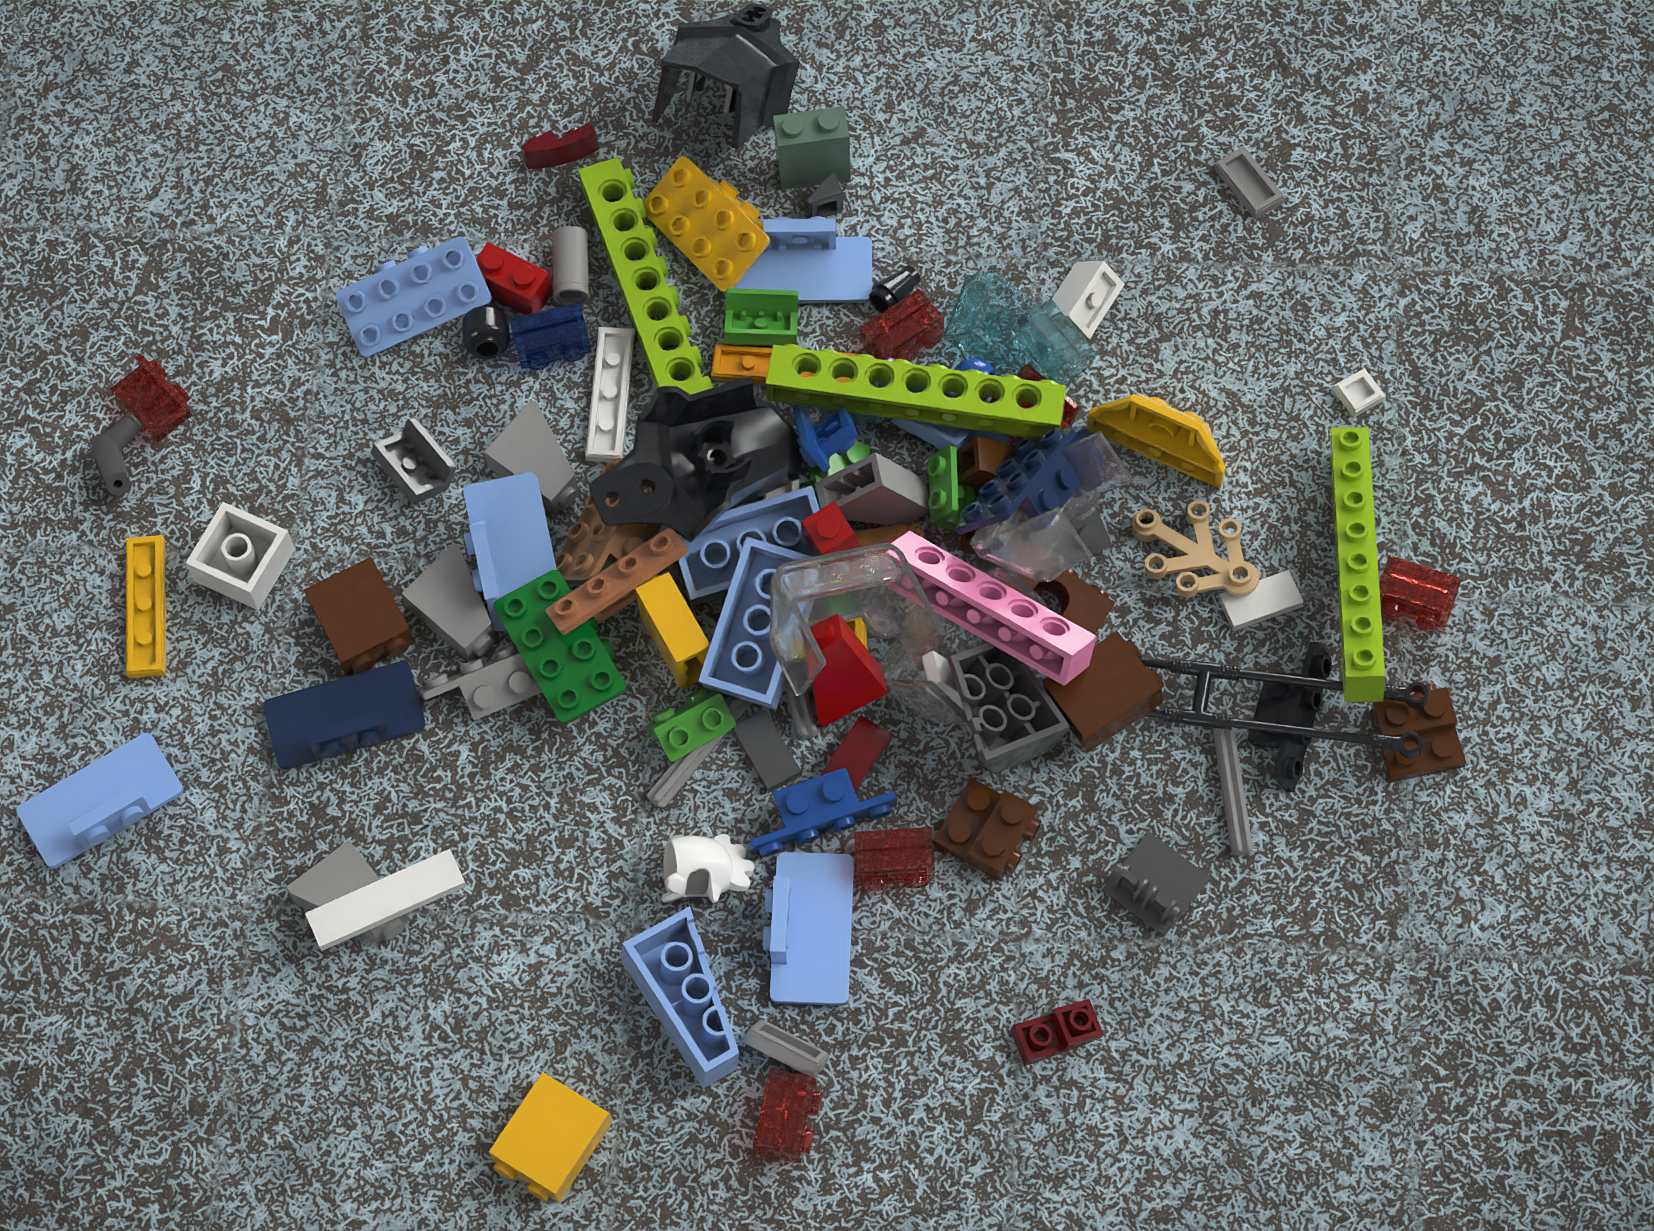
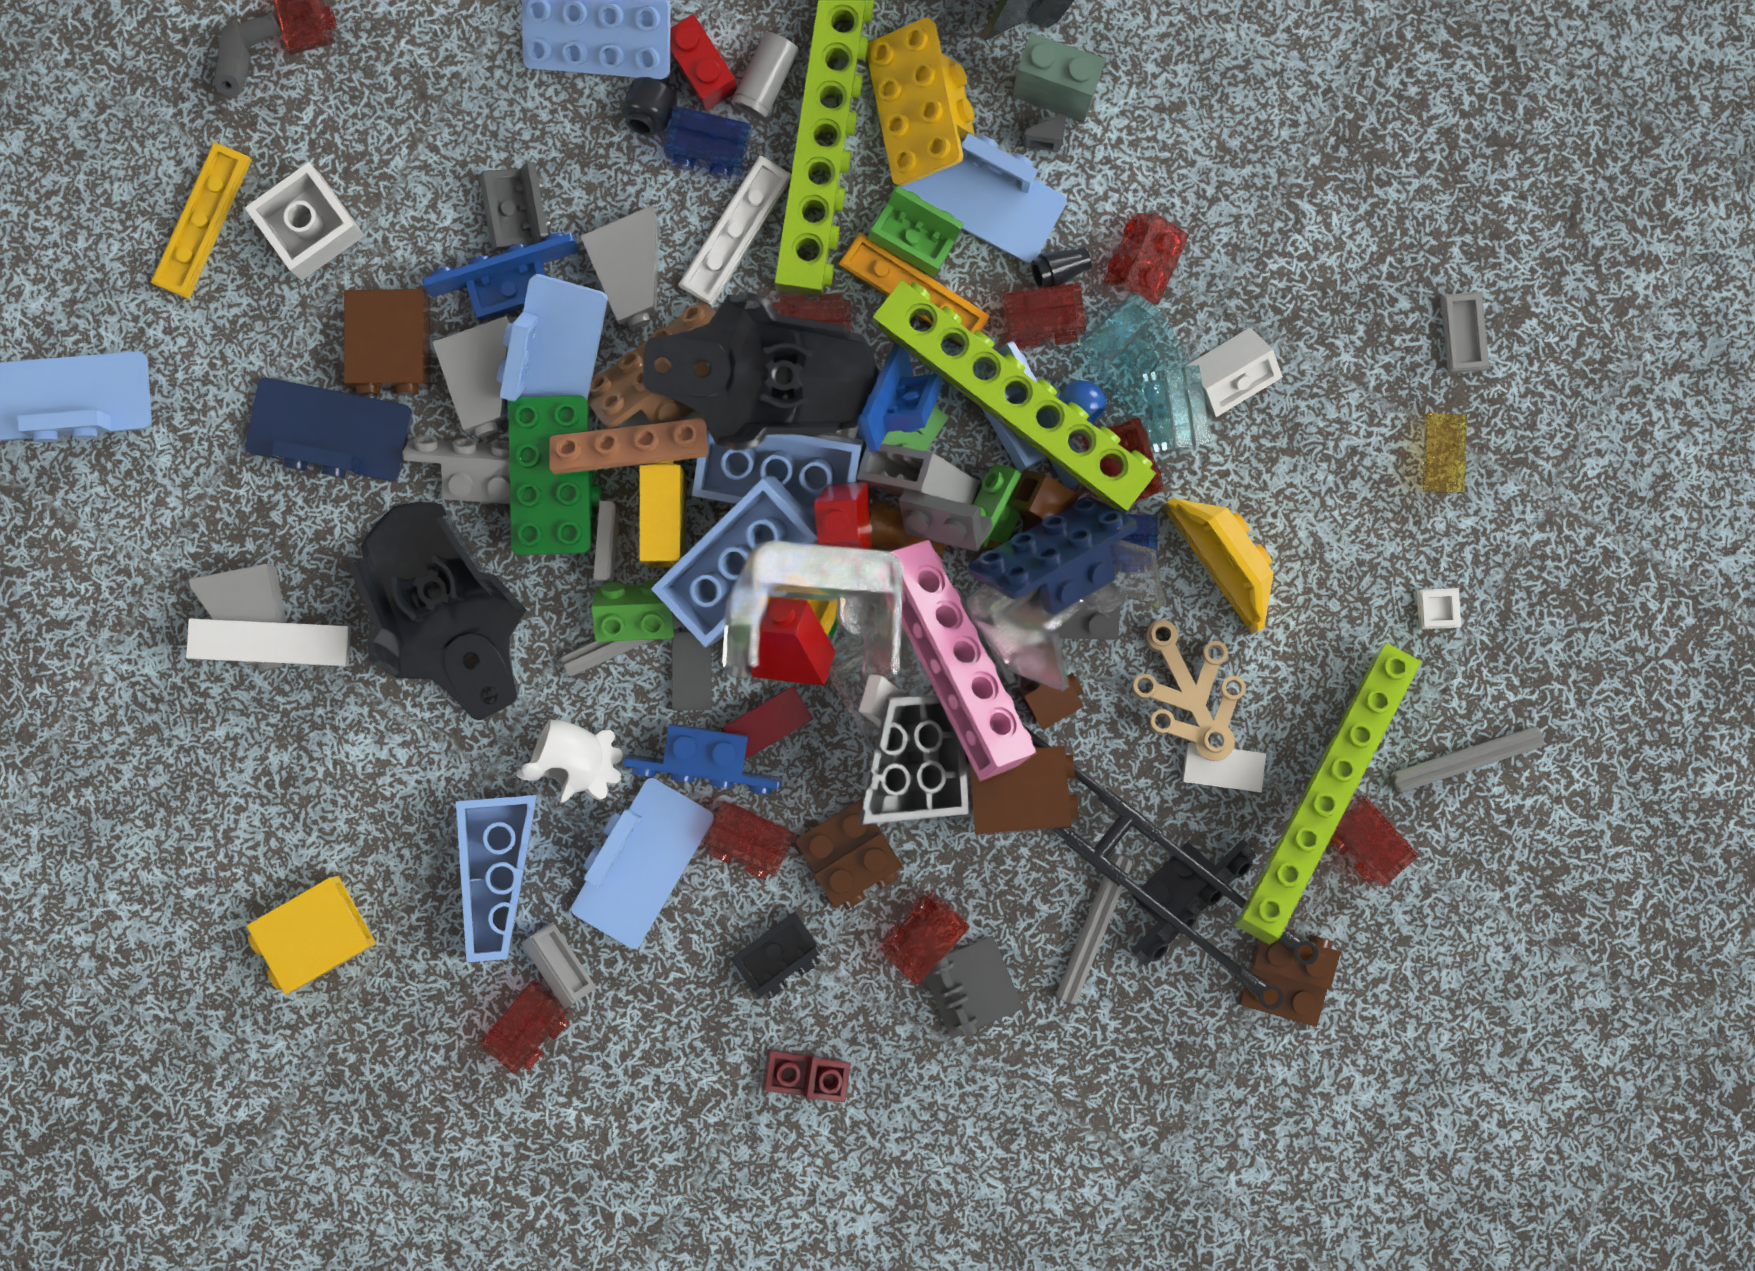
camera: 25 degrees right, 20 degrees up
none -> black piece [348,502,527,720]
none -> blue bracket [422,233,579,322]
none -> light grey tile [593,501,619,583]
none -> black bracket [730,911,823,1000]
none -> clear red bracket [880,891,970,984]
none -> dark grey bracket [899,489,993,552]
none -> clear red bracket [1104,213,1189,305]
none -> light grey axle [1391,727,1544,792]
none -> clear yellow plate [1422,413,1467,494]

